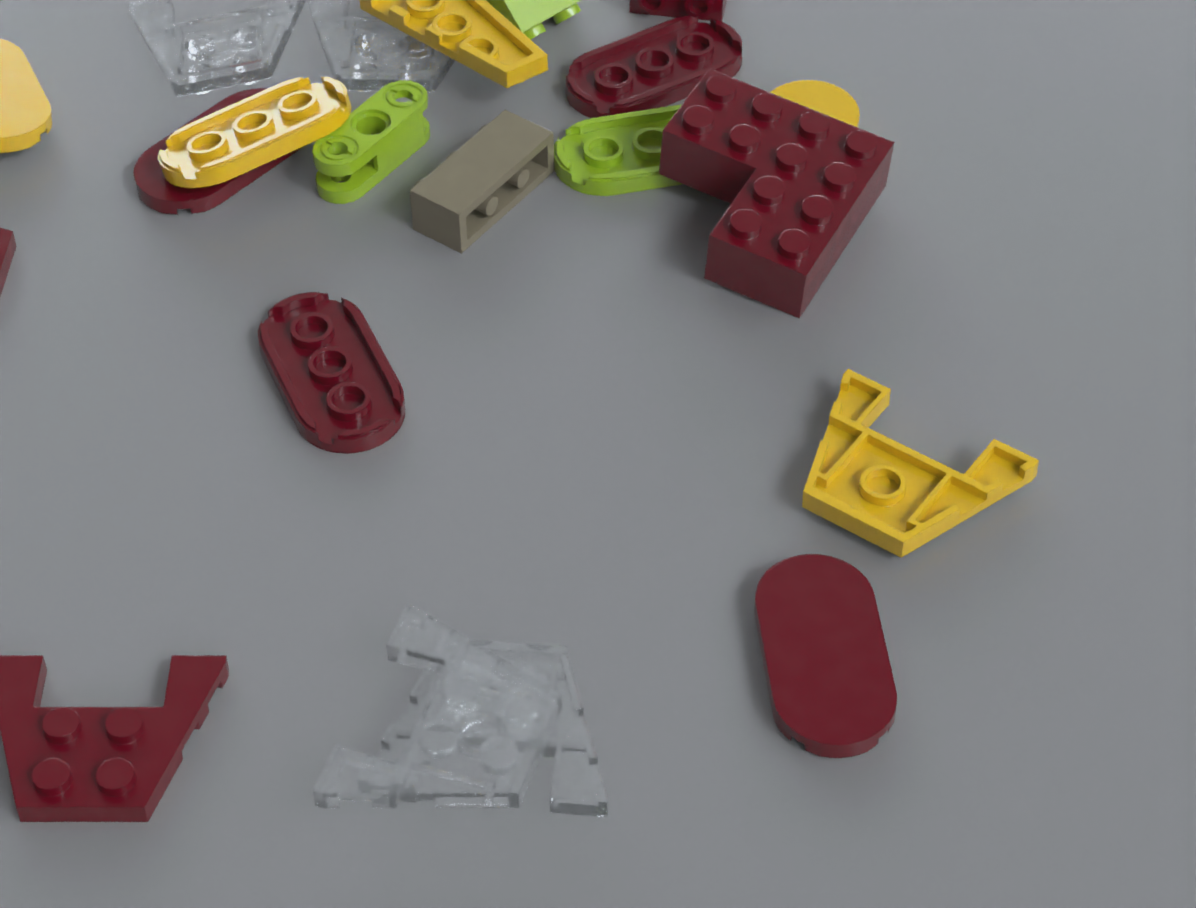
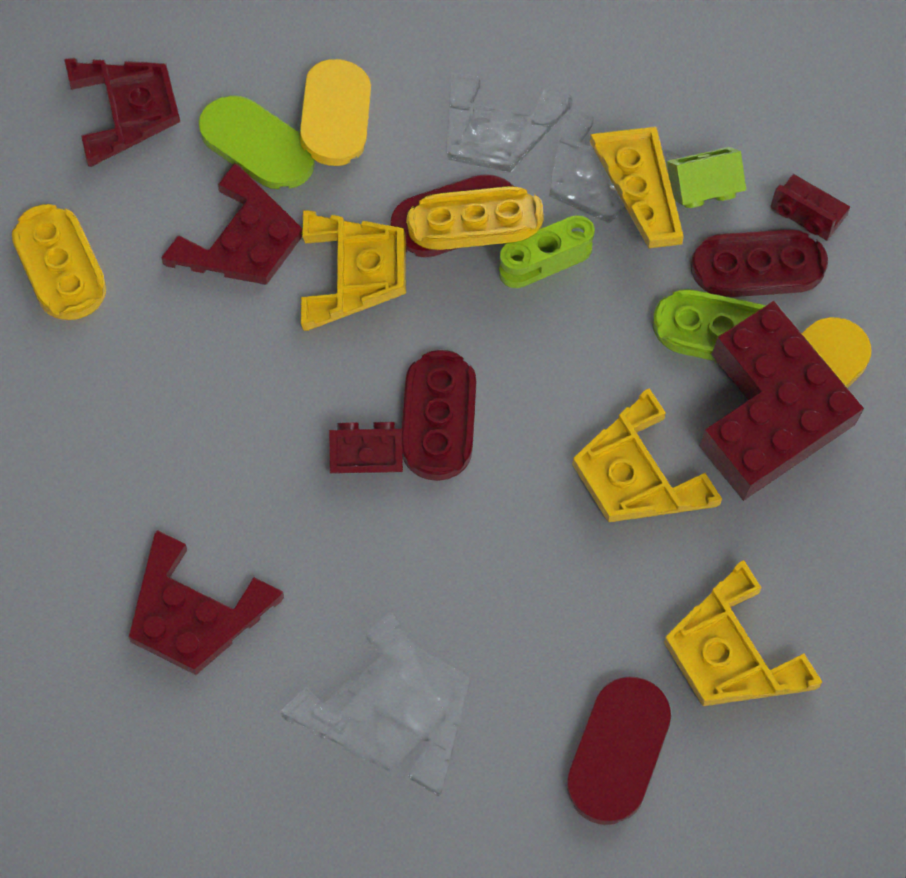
camera: 25 degrees right, 15 degrees up
dark tan brick [410,110,554,254] -> none
none -> yellow wing [301,210,406,331]
none -> dark red bracket [329,422,403,474]
none -> yellow wing [572,388,722,523]

